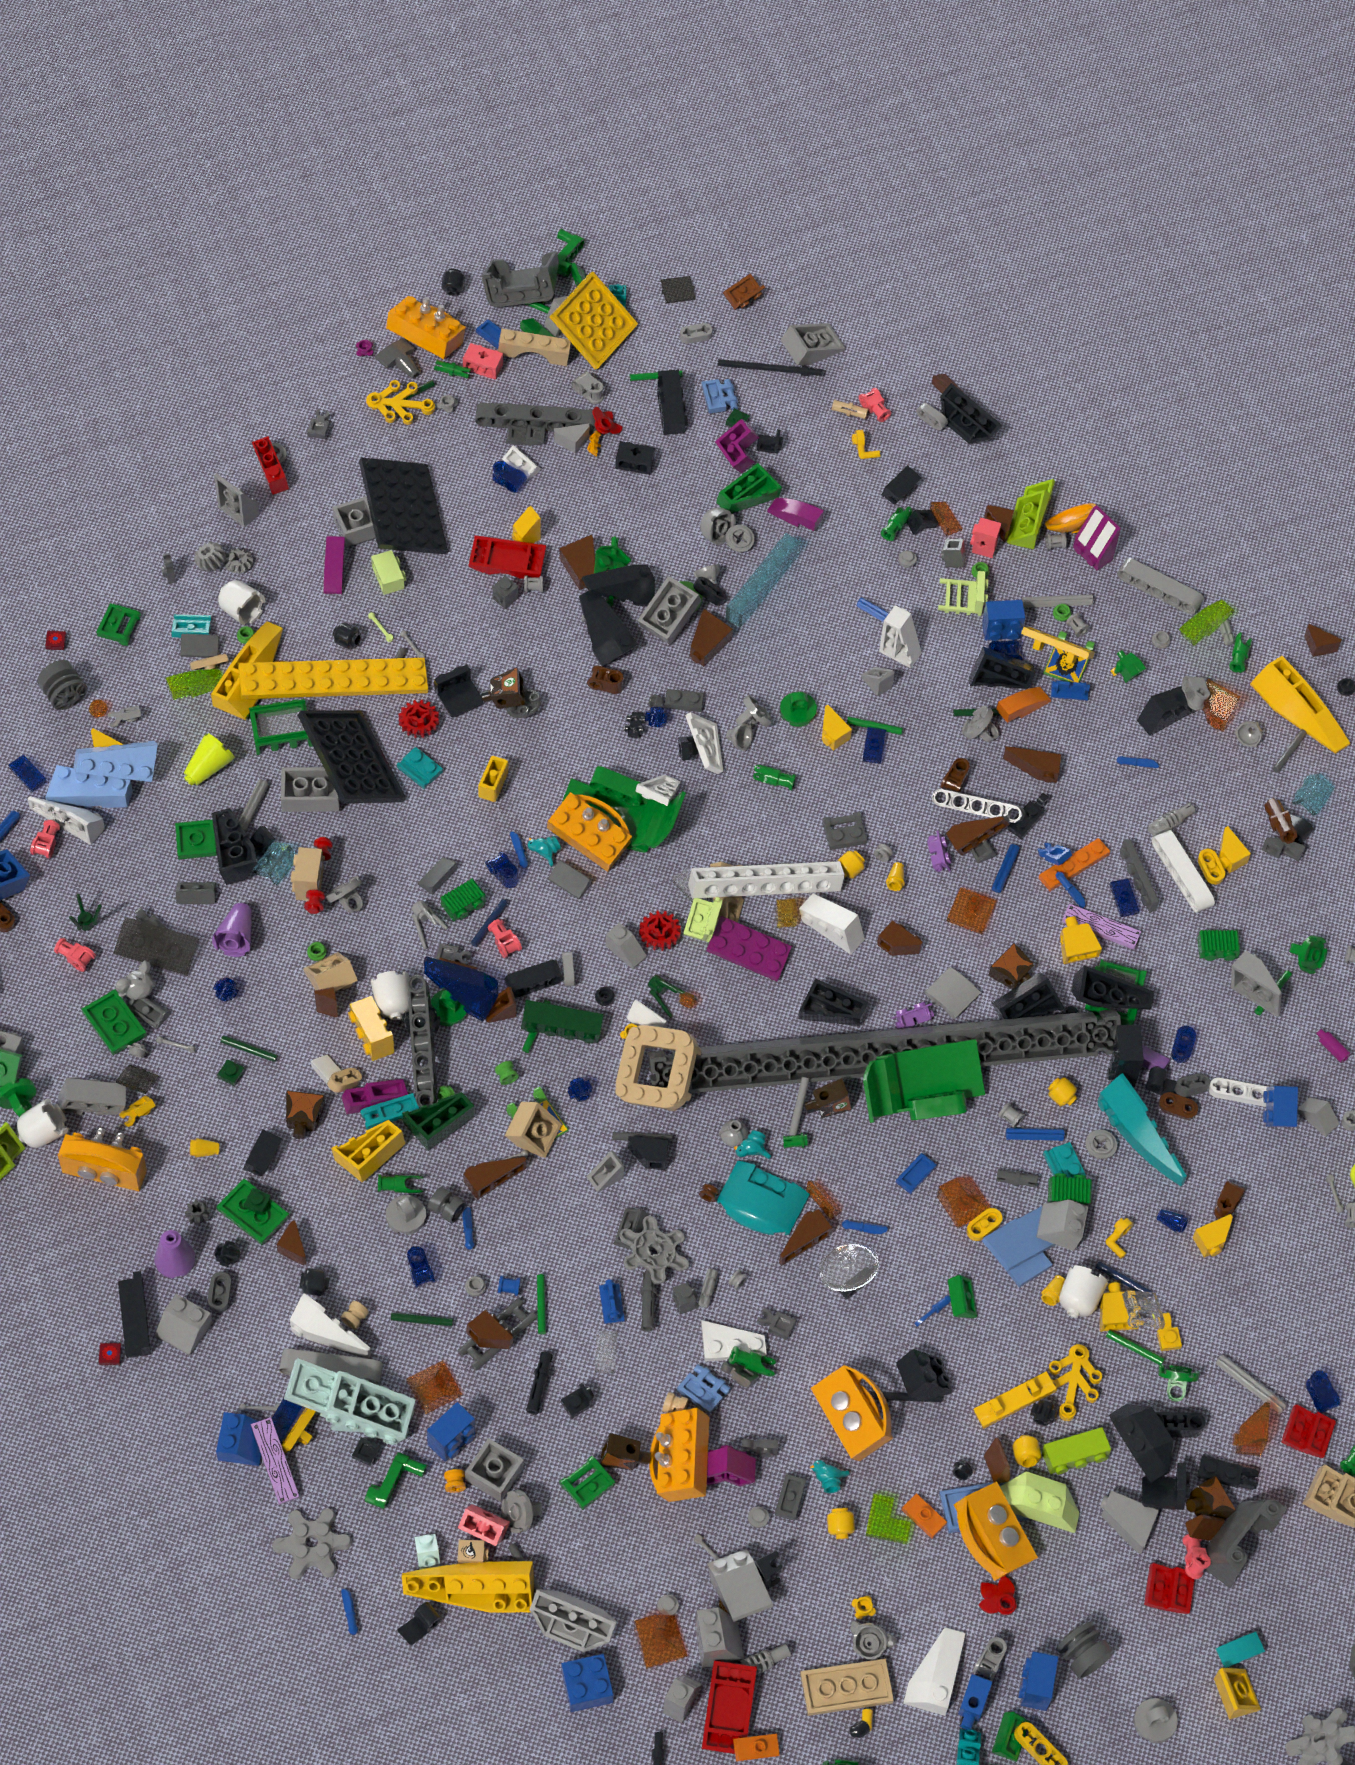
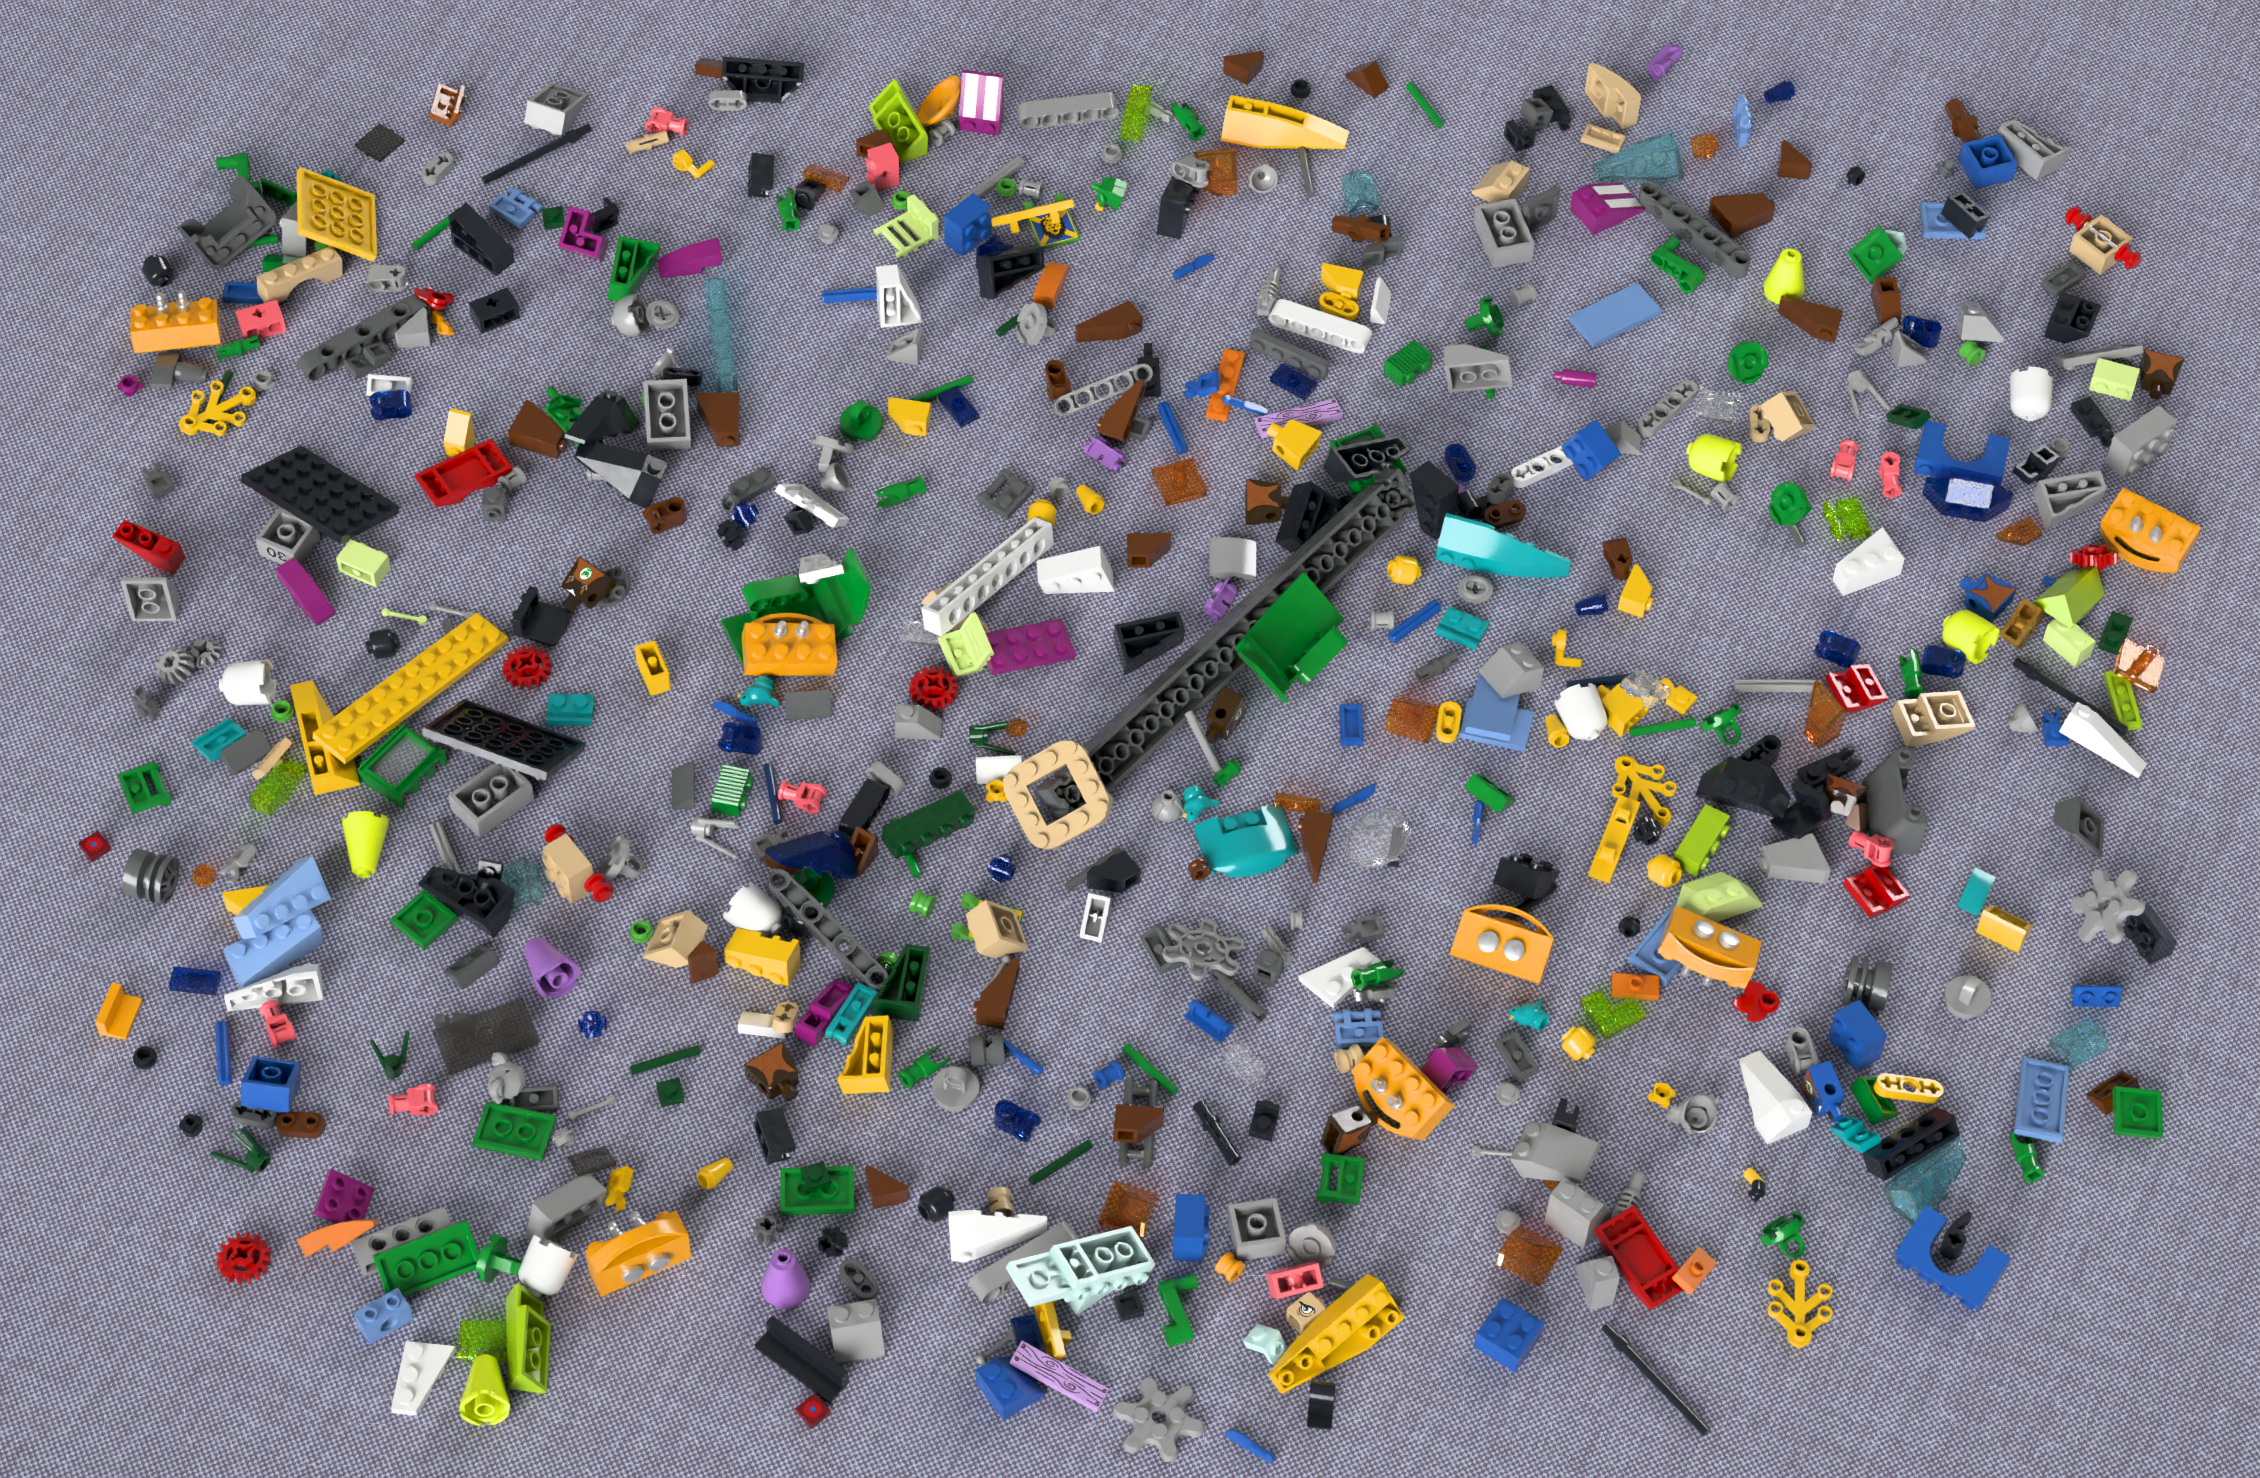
camera: 40 degrees left, 5 degrees down
light grey wedge [530,1589,617,1652] -> none
clear yellow brick [775,899,798,928] -> none
tan plate [800,1659,894,1716] -> none
reddish brown slope [984,1438,1010,1484] -> none
green brick [1047,1173,1092,1205] -> none
blue hinge [1051,680,1090,701] -> none
none -> white slope [1370,277,1391,324]

